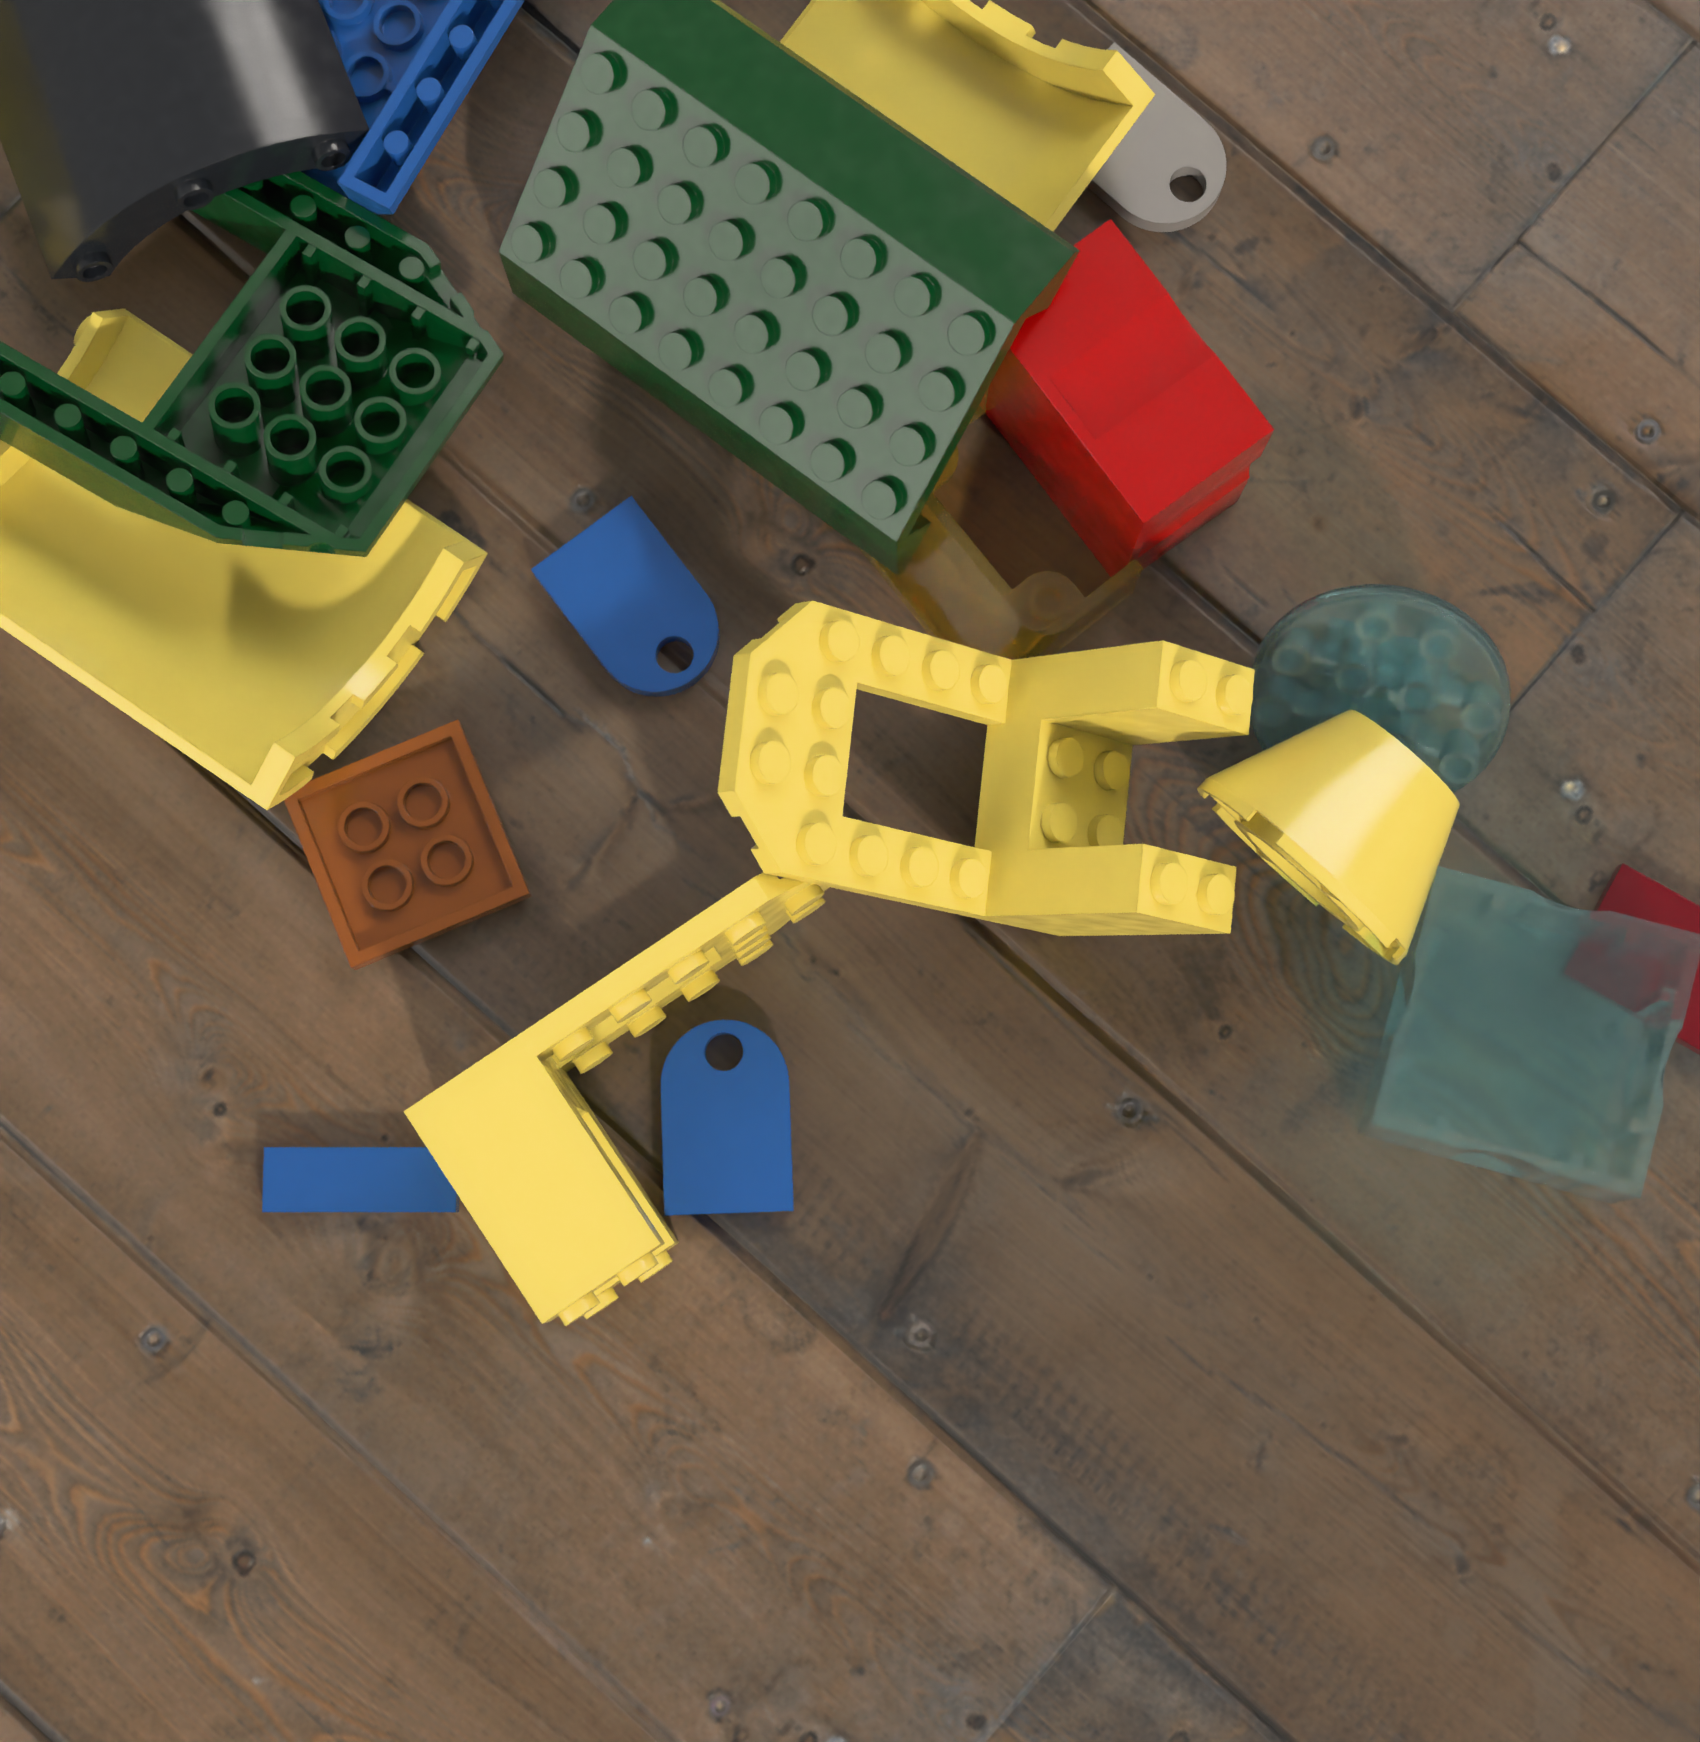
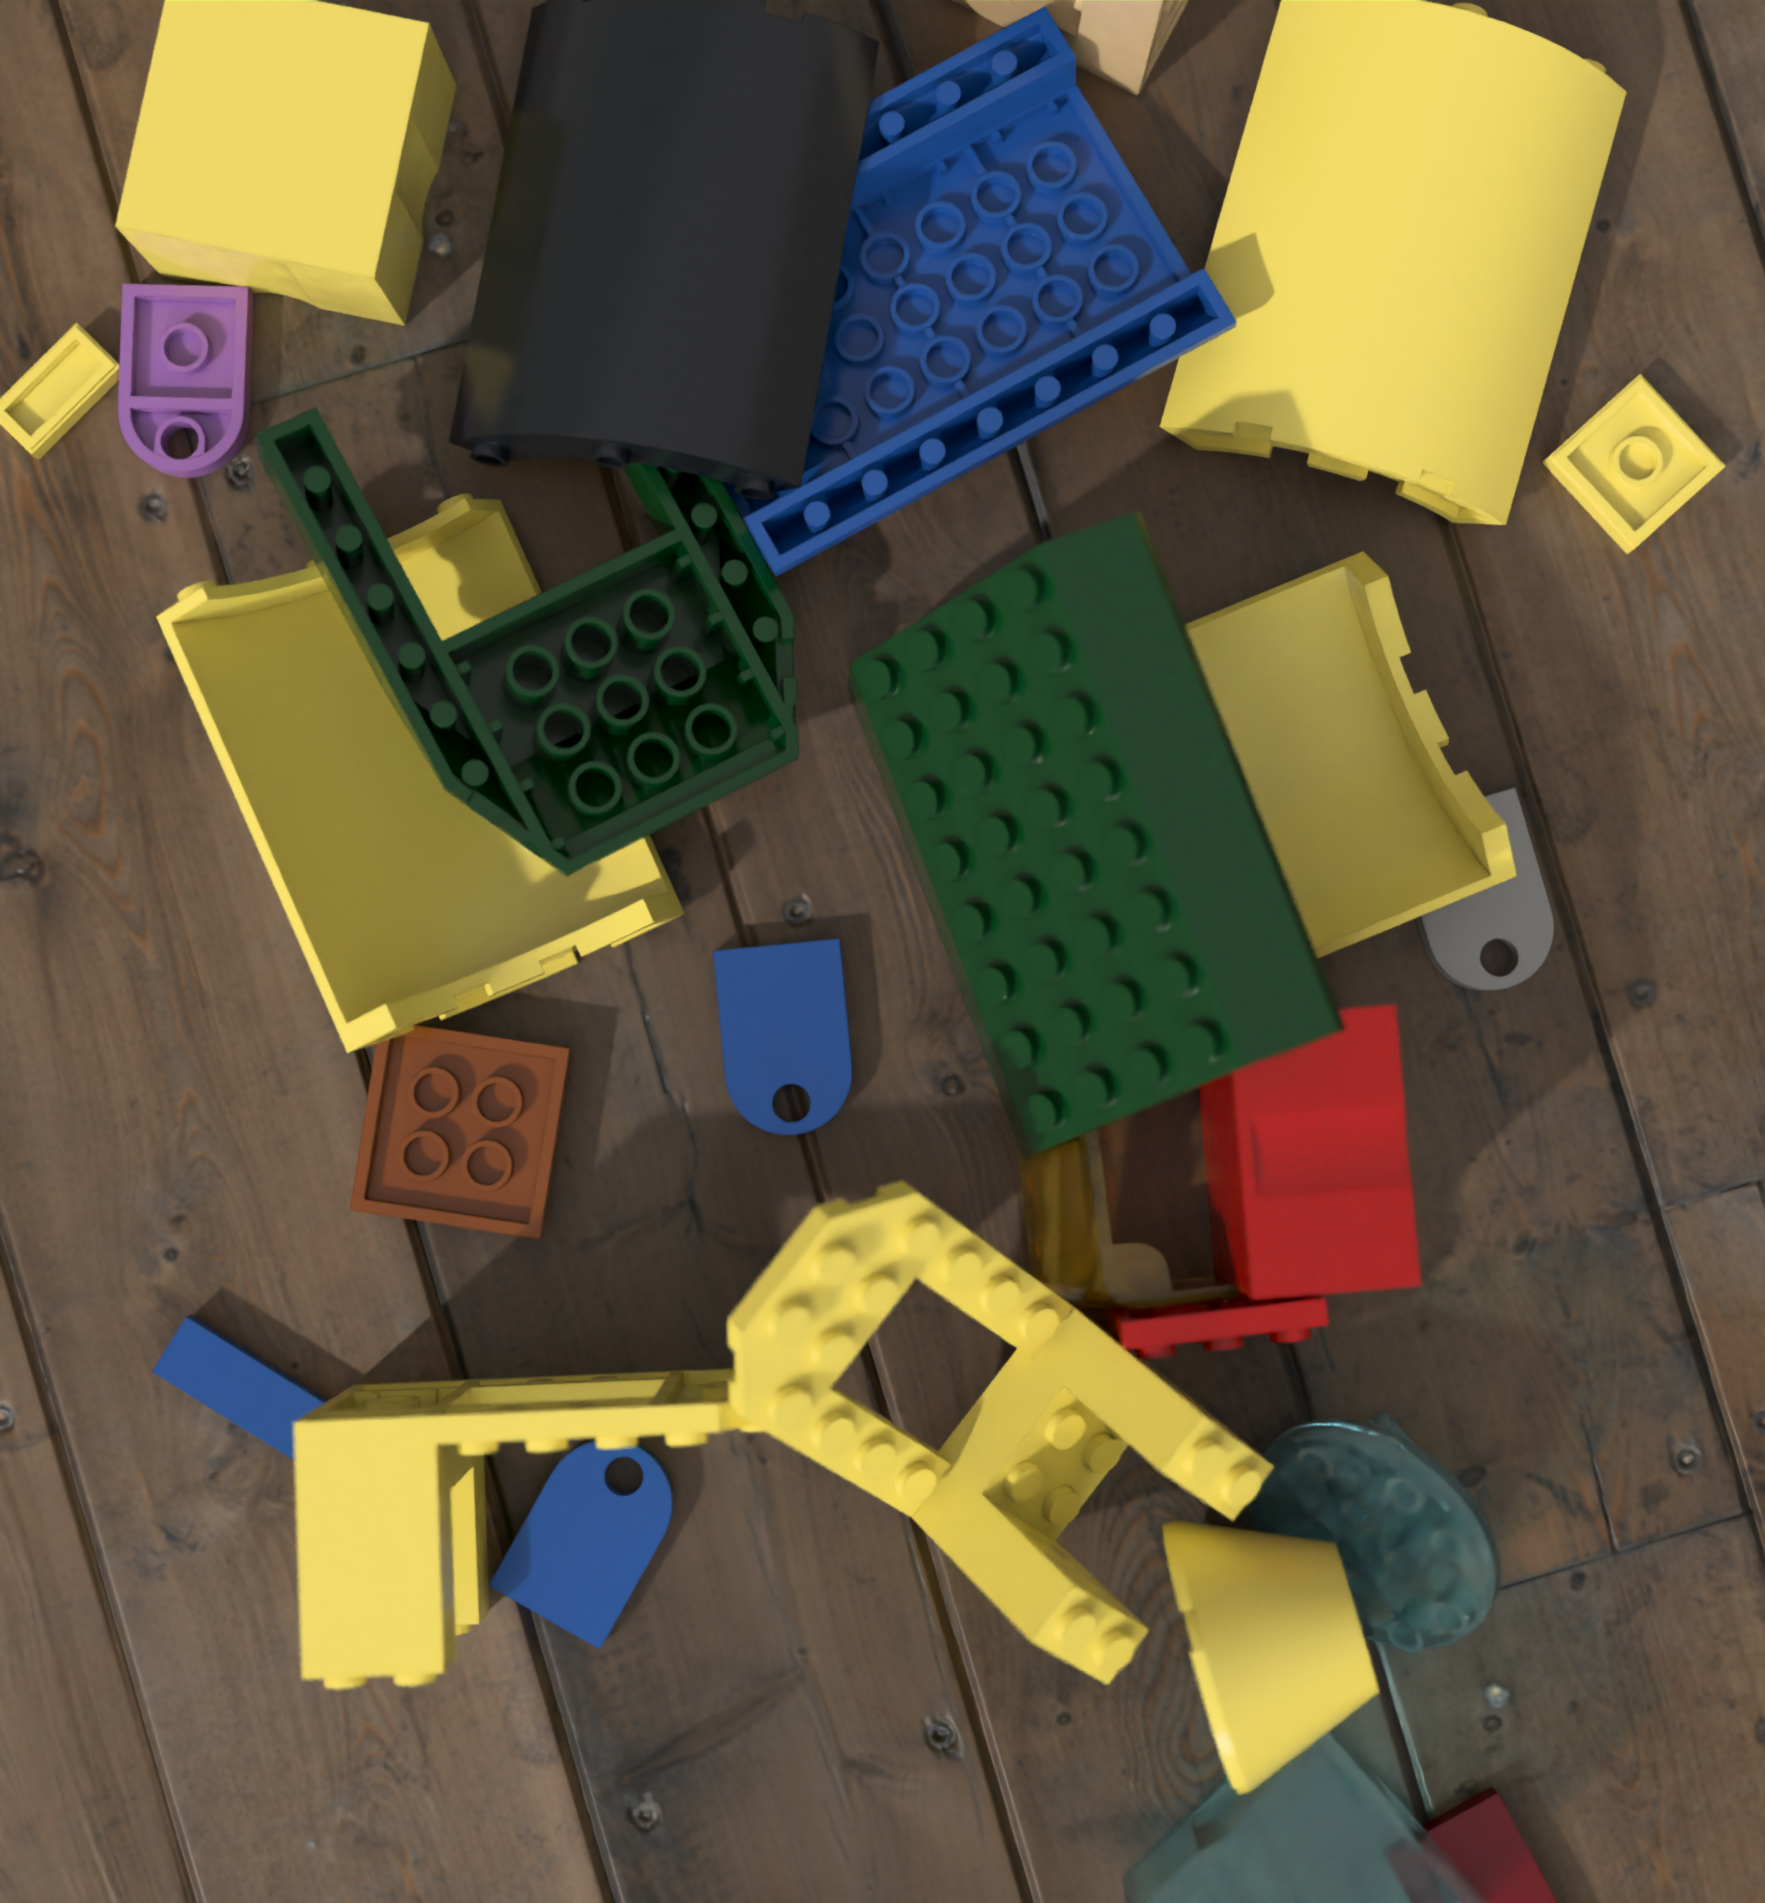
camera: 30 degrees right, 5 degrees up
none -> red plate [1103,1287,1329,1359]

